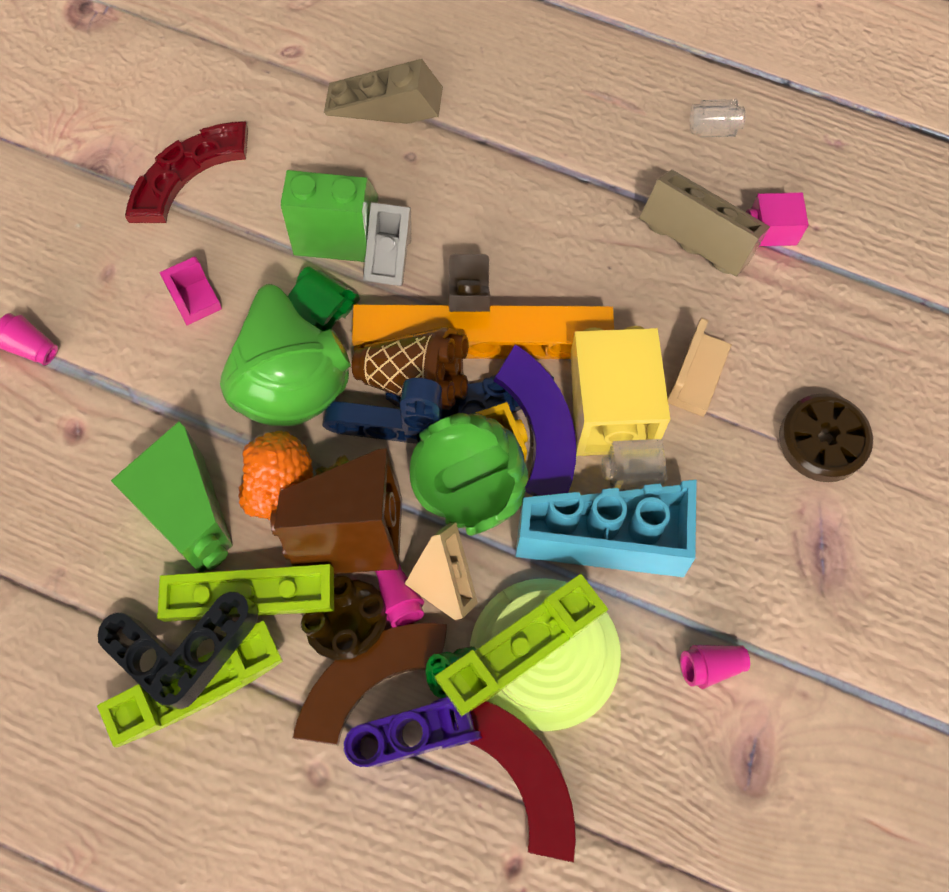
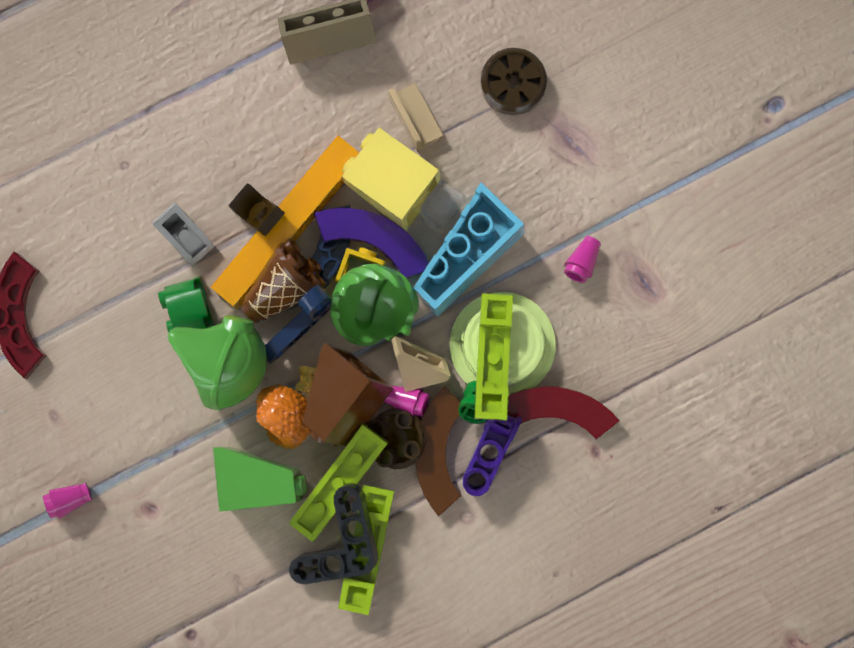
camera: 45 degrees left, 15 degrees up
dark pink panel [159,257,222,325] -> none
bright green slope [280,170,378,262] -> none
dark tan slope [324,59,443,124] -> none

